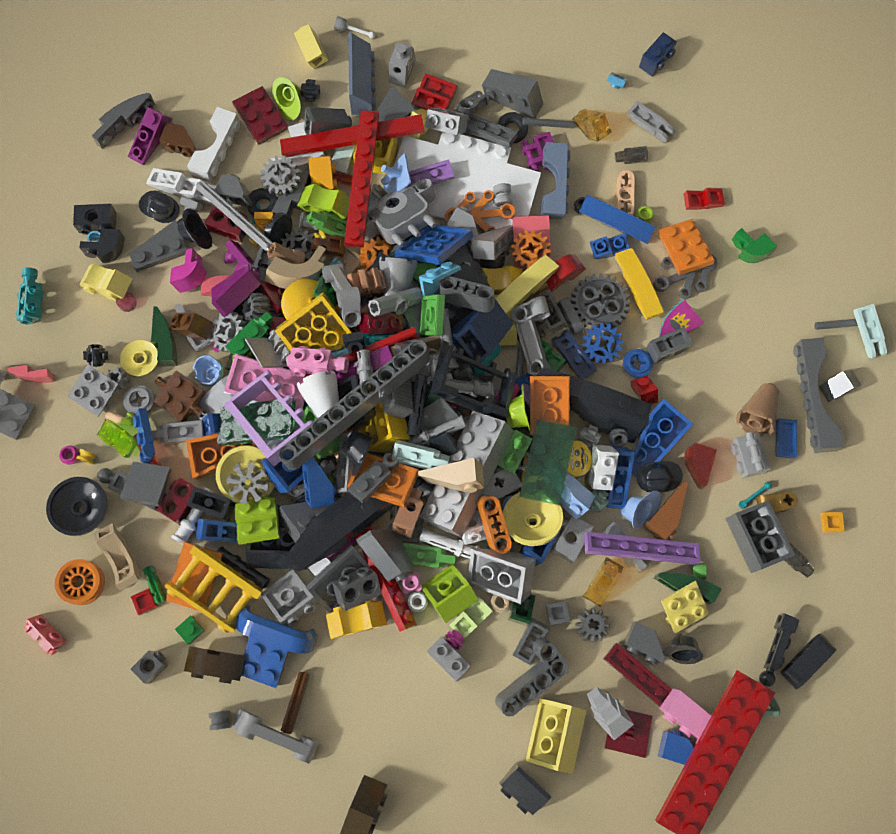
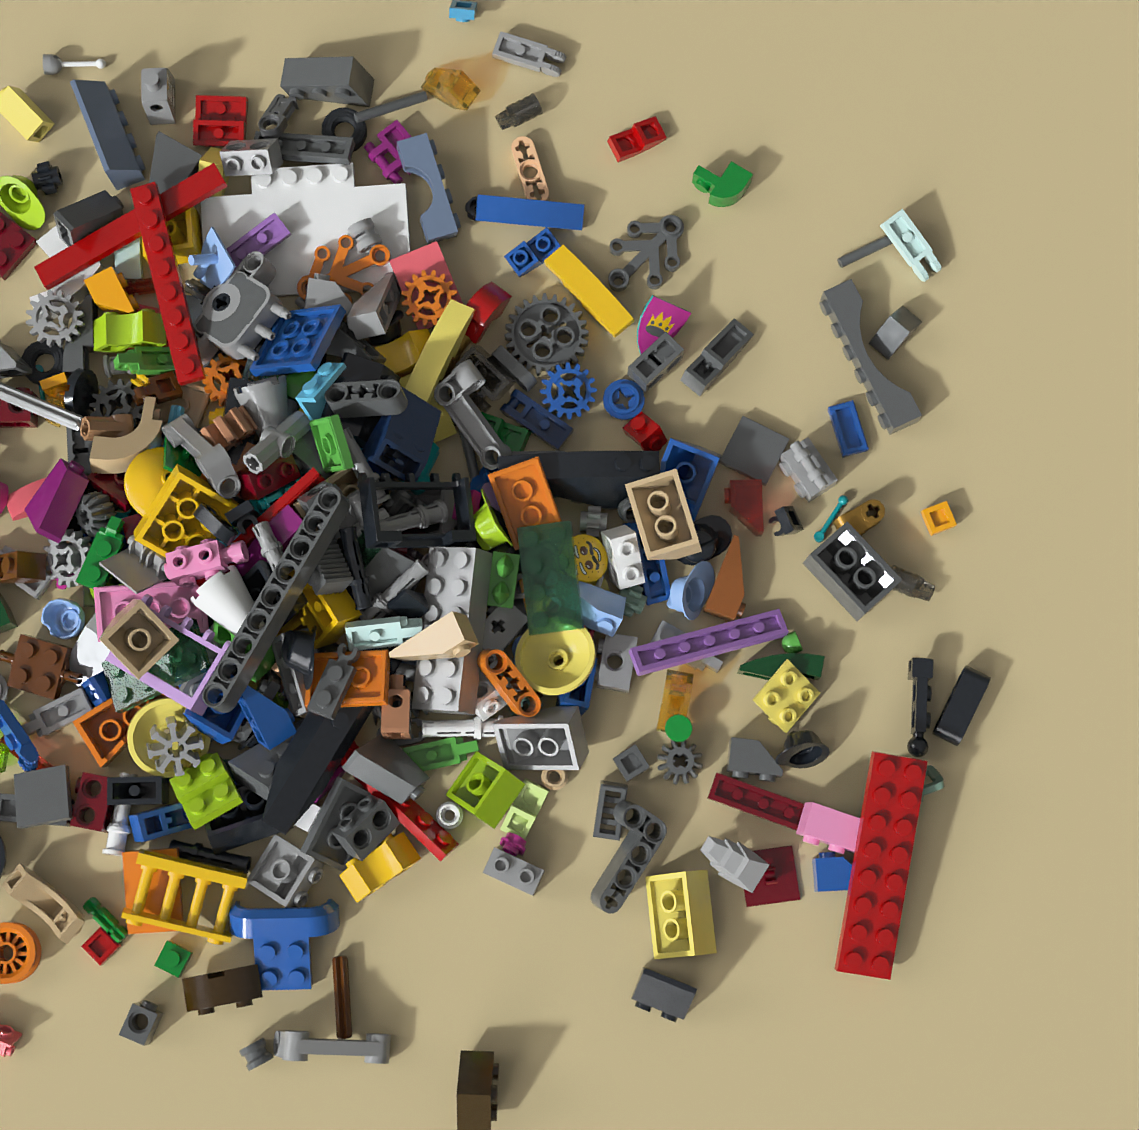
camera: 15 degrees left, 5 degrees up
magenta tile [224,240,254,273] -> none
bright pink plate [402,572,422,594] -> none
dark green slope [508,594,536,626] -> none
lime plate [635,206,654,223] -> none
orange plate [658,219,714,275] -> none
medium nougat cone [736,383,779,436] -> none
none -> tan slope [99,599,179,680]
none -> black beam [193,502,238,545]
none -> tan slope [625,469,702,560]
none -> green tile [665,714,693,742]
none -> dark grey slope [680,318,754,396]
none -> dark grey tile [719,416,789,486]
none -> black tile [768,506,804,536]

